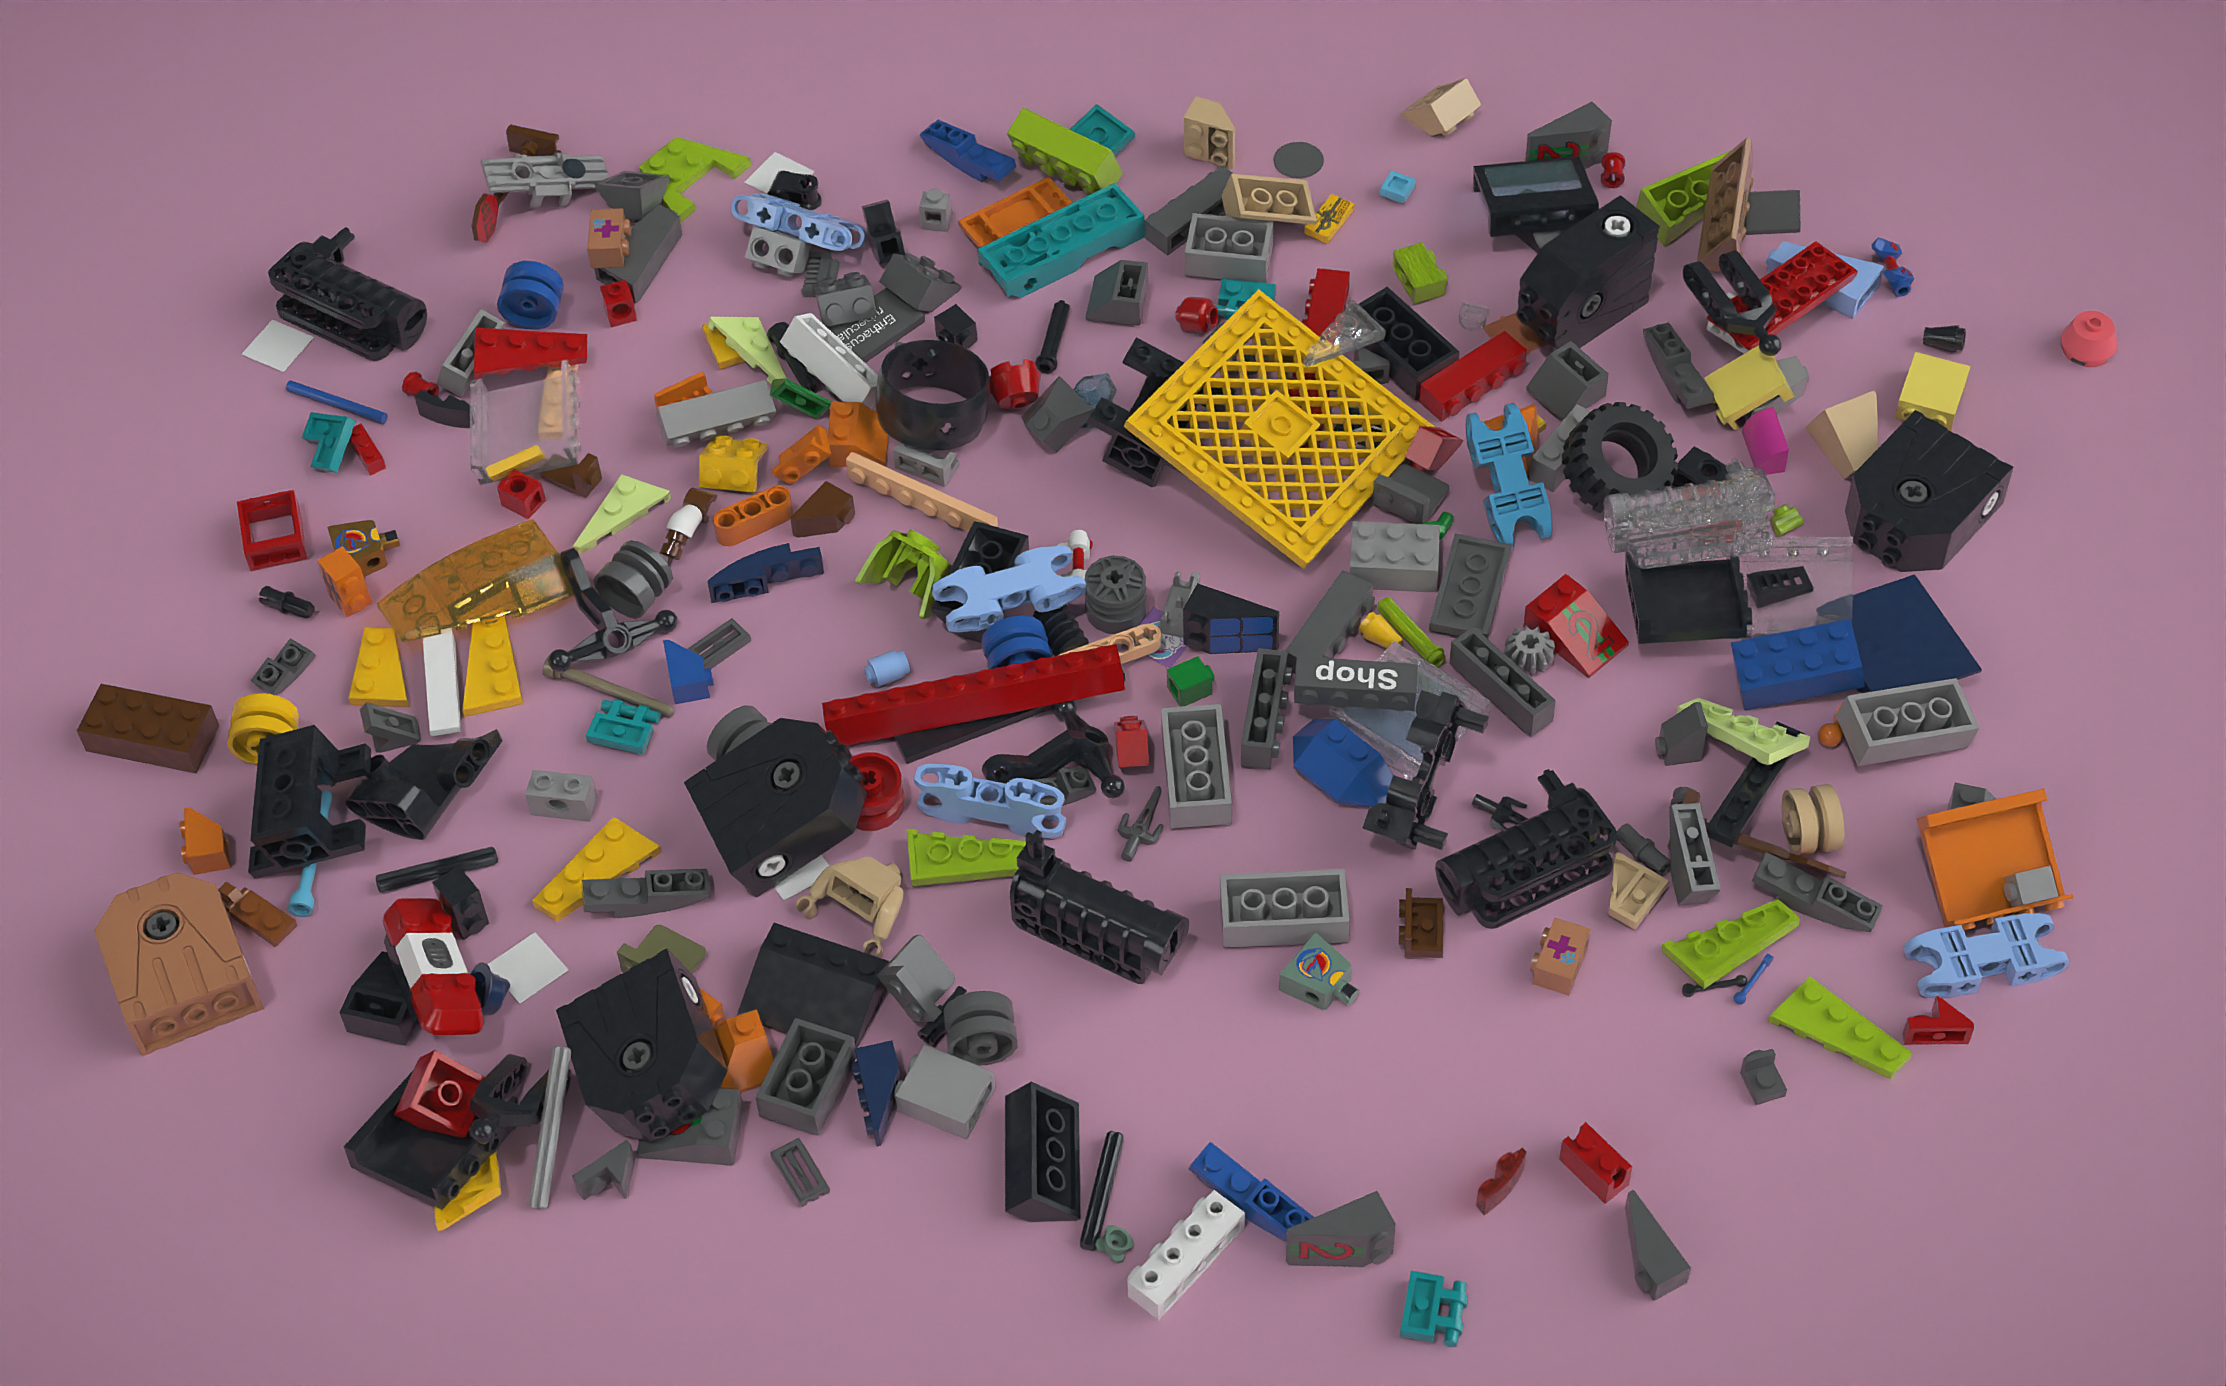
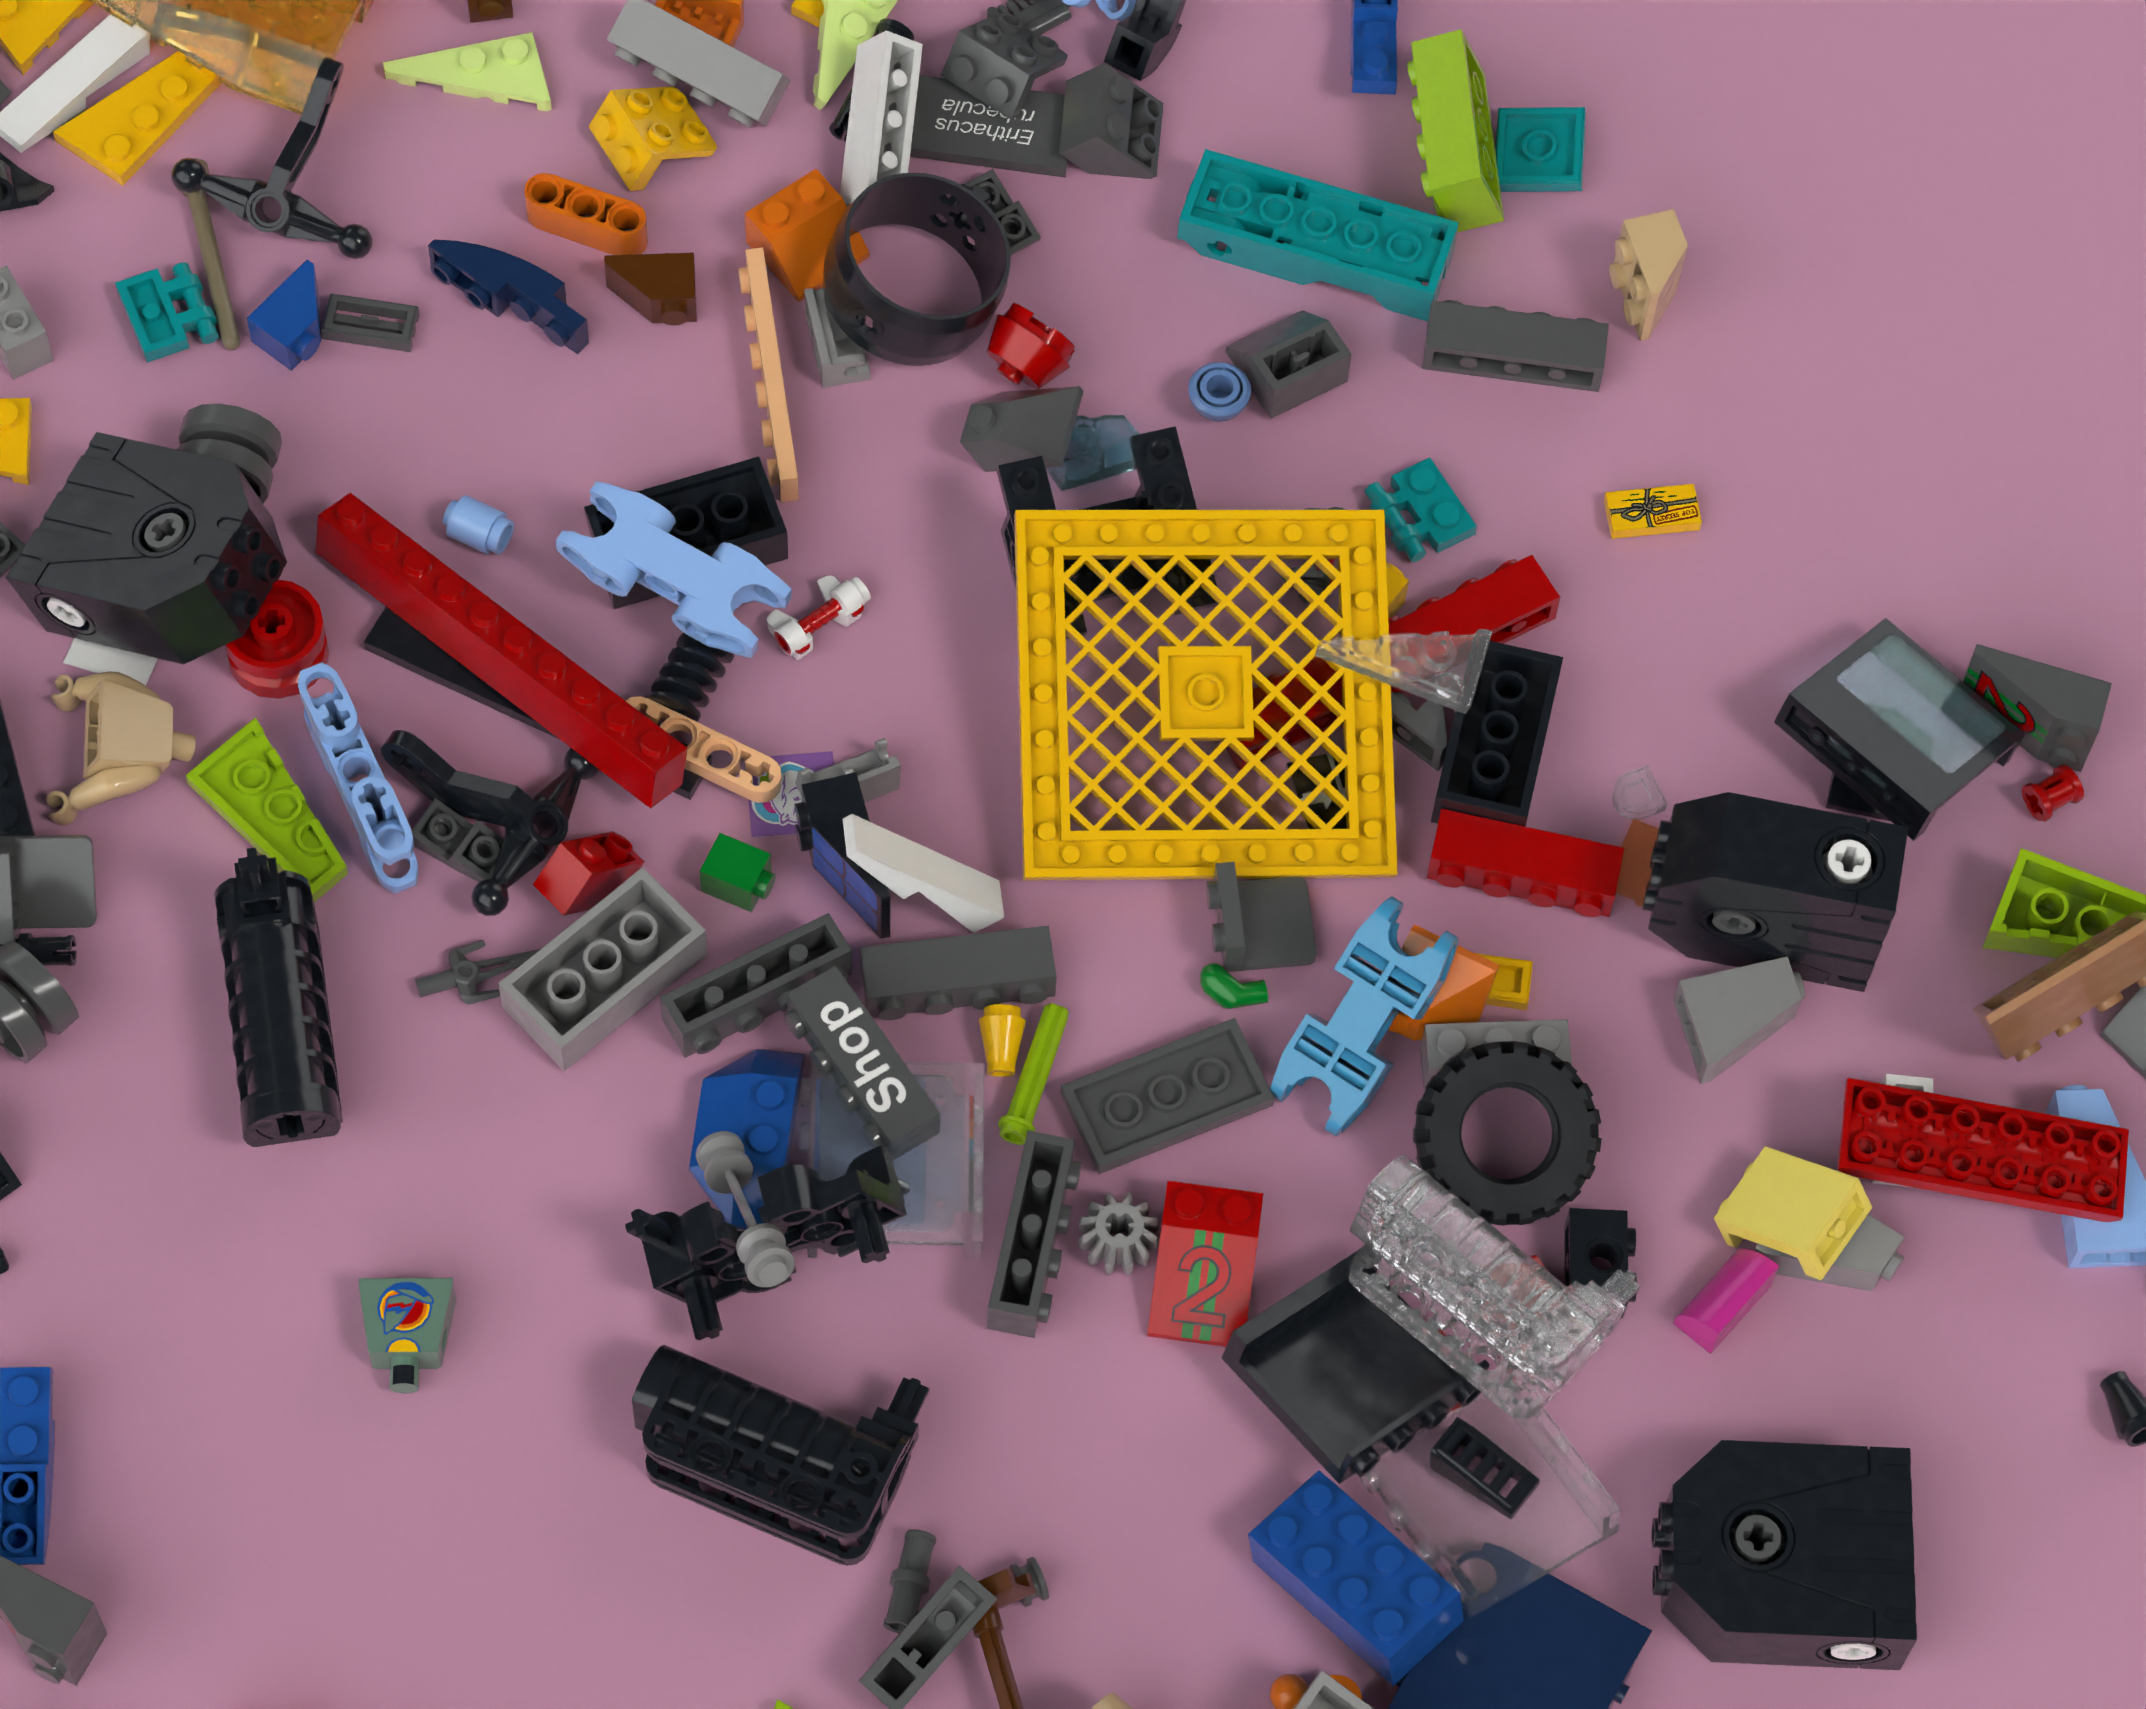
camera: 45 degrees right, 10 degrees up
dark grey wheel [594,540,673,619] -> none
reddish brown piece [659,487,718,567] -> none
green slope [770,378,832,419] -> none
orange bracket [772,425,831,485] -> none
lime piece [855,529,952,619] -> none
light grey brick [919,189,953,232] -> none
black brick [934,304,977,349] -> none
orange slope [958,176,1072,248] -> none
blue wheel [981,615,1053,669] -> none
black axle [1035,300,1070,374] -> none
dark grey wheel [1084,555,1147,634] -> none
red head [1175,297,1218,334] -> none
light grey brick [1185,213,1274,283] -> none
light grey brick [1220,869,1350,948] -> none
tan slope [1221,173,1317,225] -> none
dark grey sticker [1274,142,1324,178] -> none
light grey brick [1350,521,1440,592] -> none
medium azure plate [1380,171,1416,204] -> none
lime brick [1392,242,1448,304] -> none
reddish brown bracket [1399,888,1443,958] -> none
tan slope [1401,78,1481,136] -> none
slope [1405,426,1463,473] -> none
black piece [1472,794,1528,831] -> none
dark grey slope [1526,341,1609,421] -> none
nougat brick [1530,917,1591,996] -> none
tan wing [1608,852,1669,930] -> none
dark grey slope [1643,323,1714,409] -> none
dark grey slope [1655,702,1708,766] -> none
yellowish green wing [1677,698,1810,765] -> none
black piece [1683,250,1781,356] -> none
black tile [1706,721,1805,848] -> none
lime plate [1769,503,1804,537] -> none
tan slope [1806,390,1879,479] -> none
light yellow panel [1895,352,1971,431] -> none
none -> light grey axle [696,1131,795,1287]
none -> white slope [843,814,1004,933]
none -> medium blue brick [1188,362,1251,422]
none -> light grey slope [1673,956,1805,1084]

